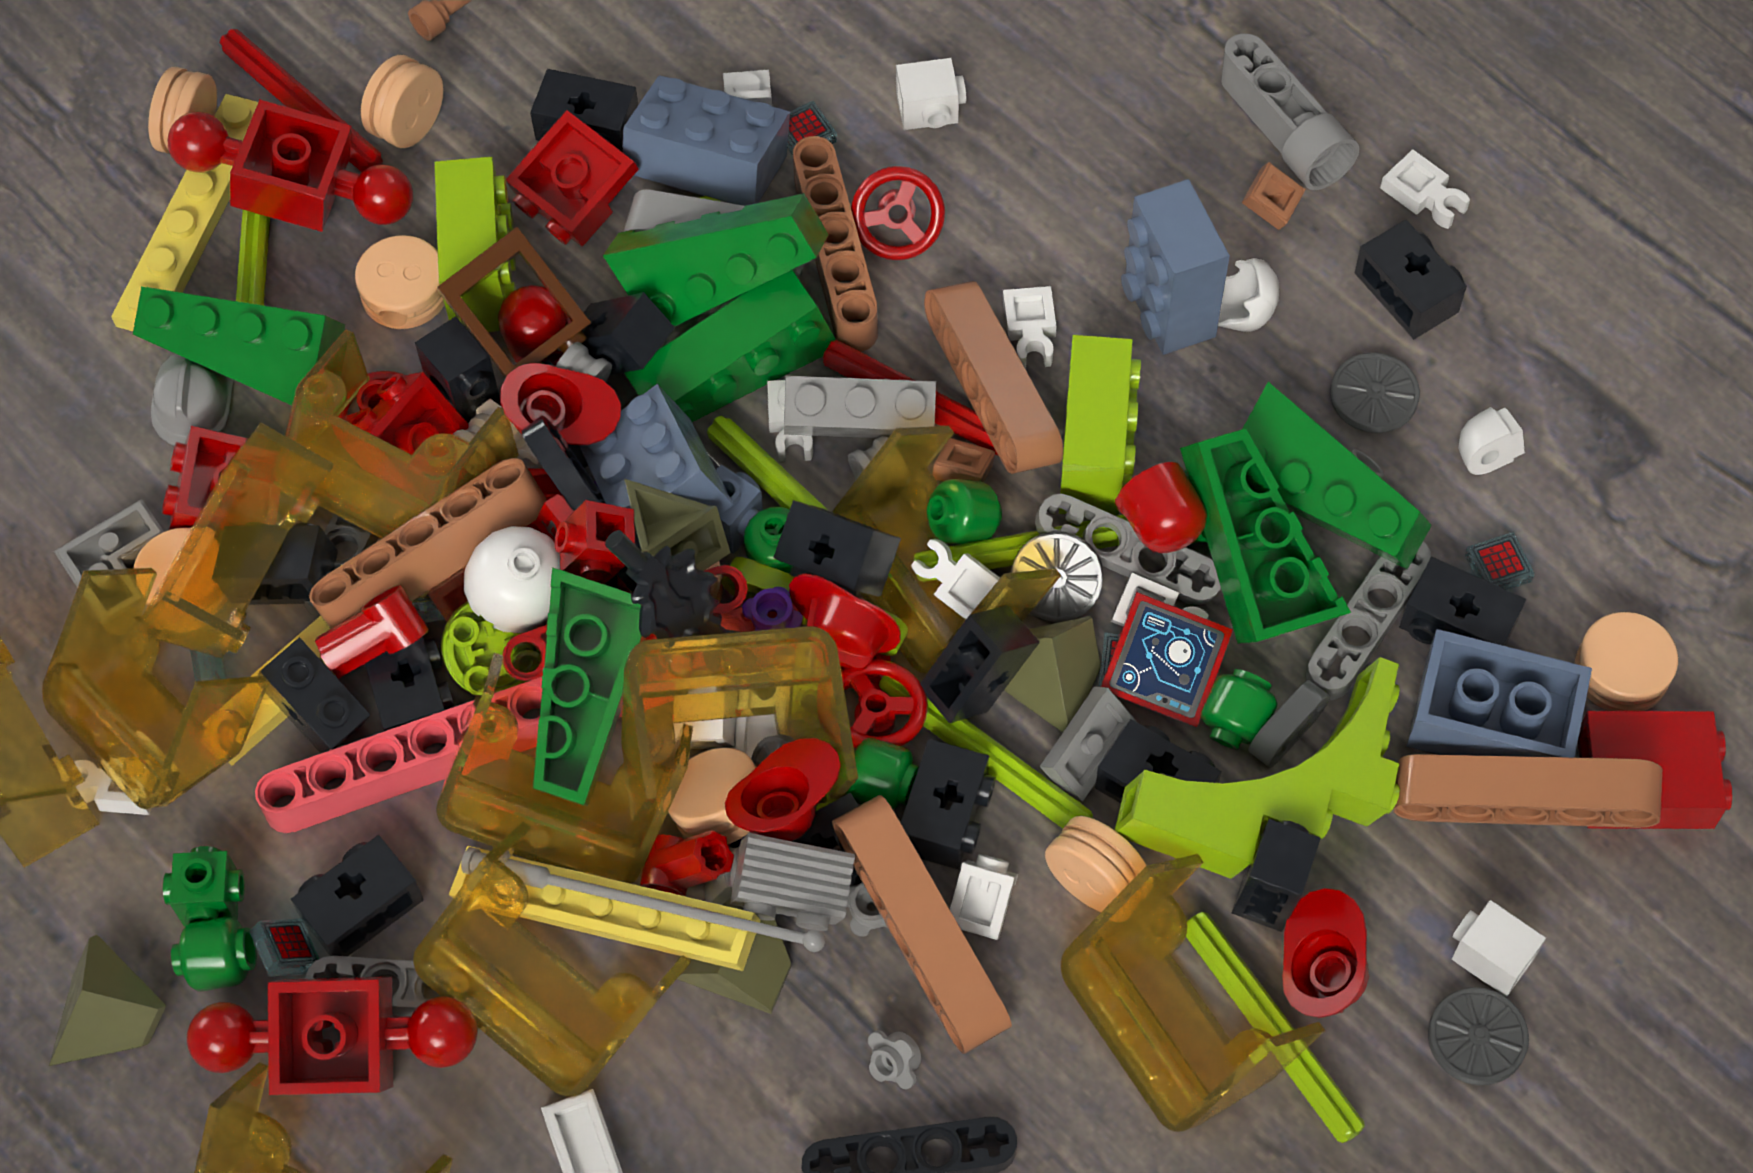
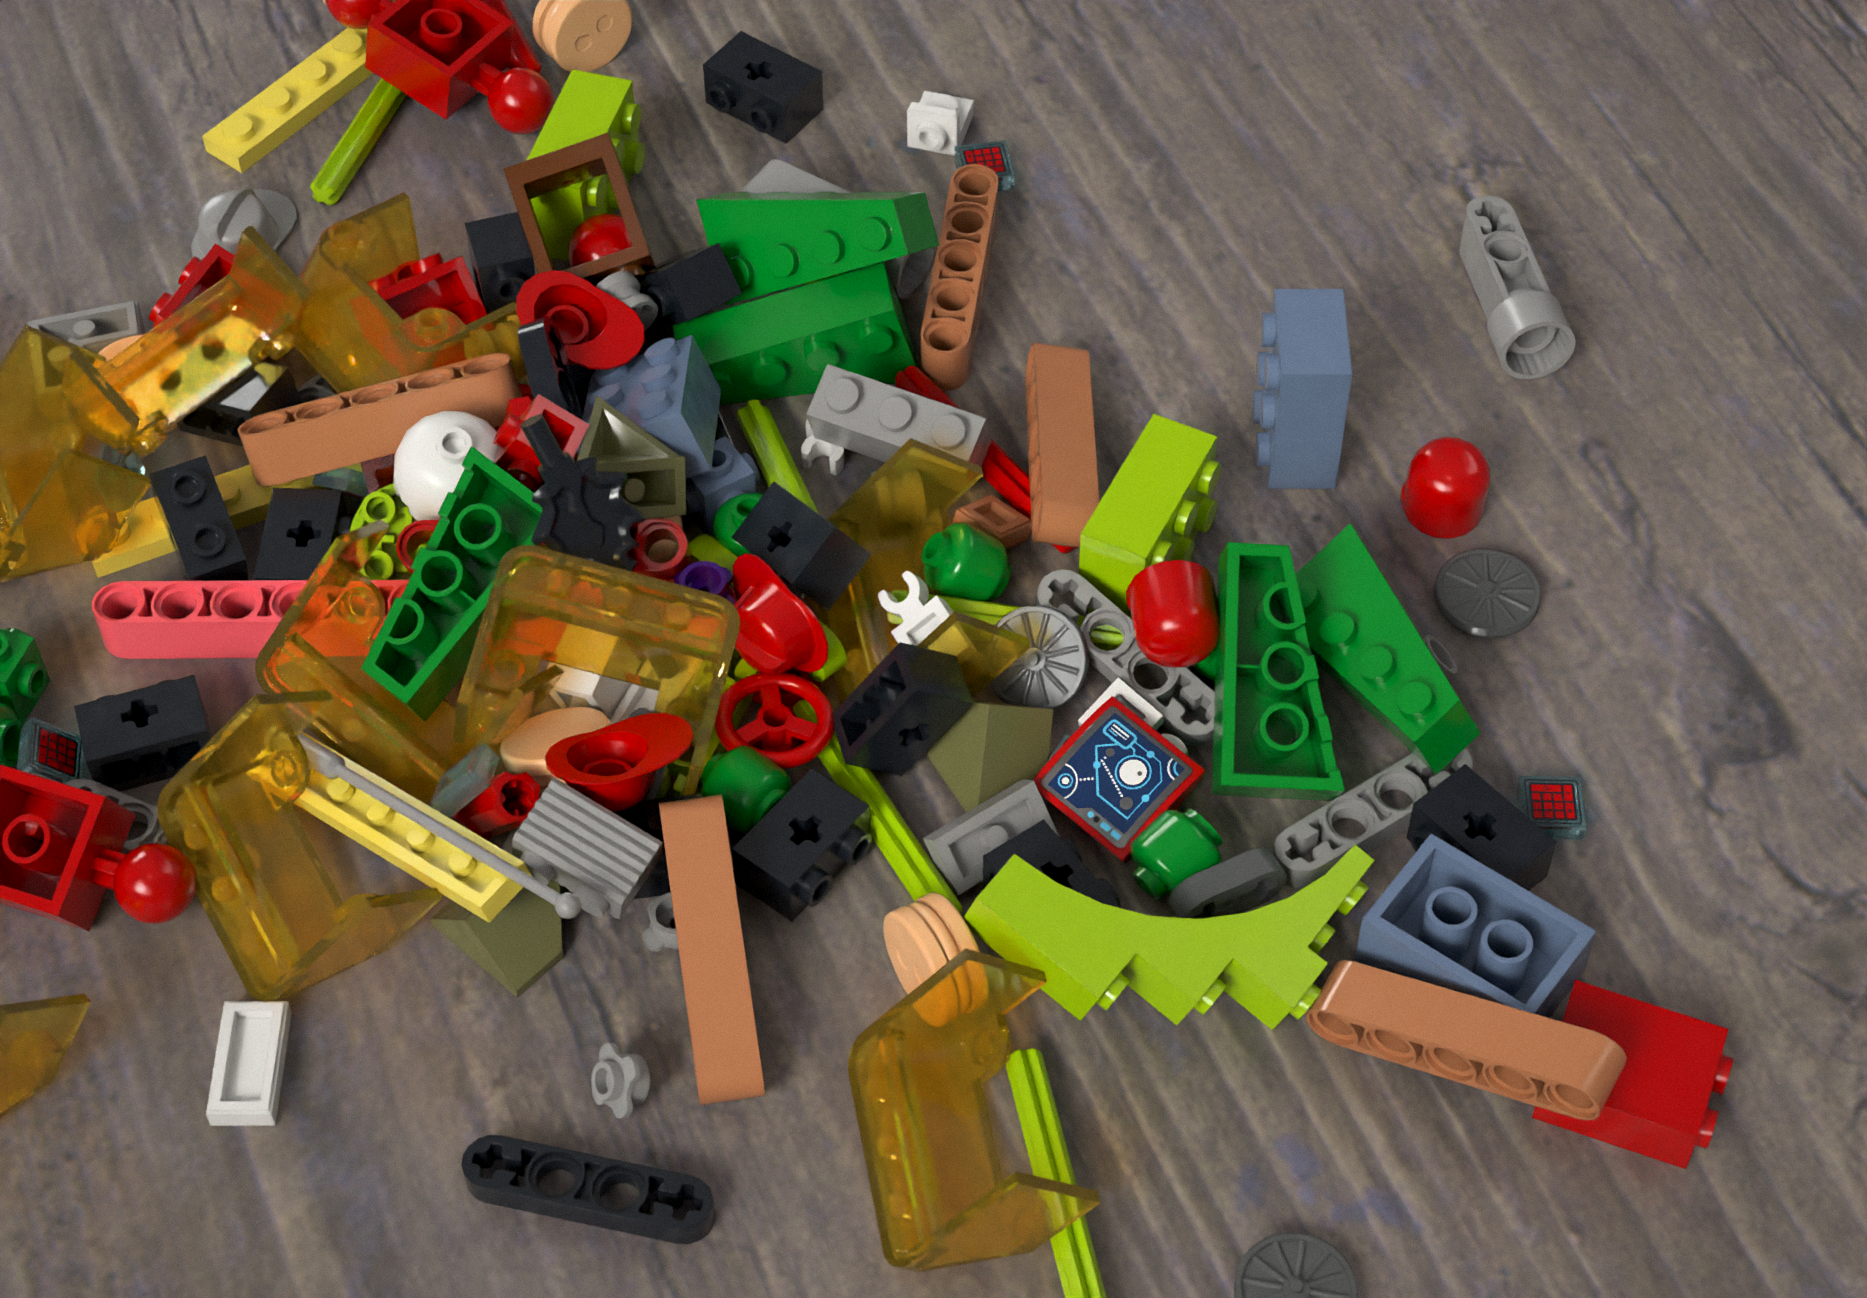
camera: 20 degrees right, 10 degrees down
green wedge [133,286,345,420] -> none
red piece [315,585,429,678] -> none
light nougat head [355,235,445,329] -> none
red plate [506,110,639,247] -> none
sand blue brick [623,75,790,206] -> none
red piece [851,166,945,260] -> none
white brick [896,58,966,130] -> none
white bracket [950,854,1018,940] -> none
white plate [1002,286,1056,369] -> none
white hair [1218,258,1279,332] -> none
black brick [1231,819,1321,932] -> none
nougat tile [1242,162,1306,230] -> none
red piece [1282,888,1370,1018] -> none
black brick [1354,219,1467,340] -> none
white plate [1380,149,1470,229] -> none
white brick [1452,900,1546,997] -> none
white piece [1458,407,1525,475] -> none
light nougat head [1574,612,1678,711] -> none
none -> clear light blue tile [430,744,500,818]
none -> red helmet [1400,437,1491,539]

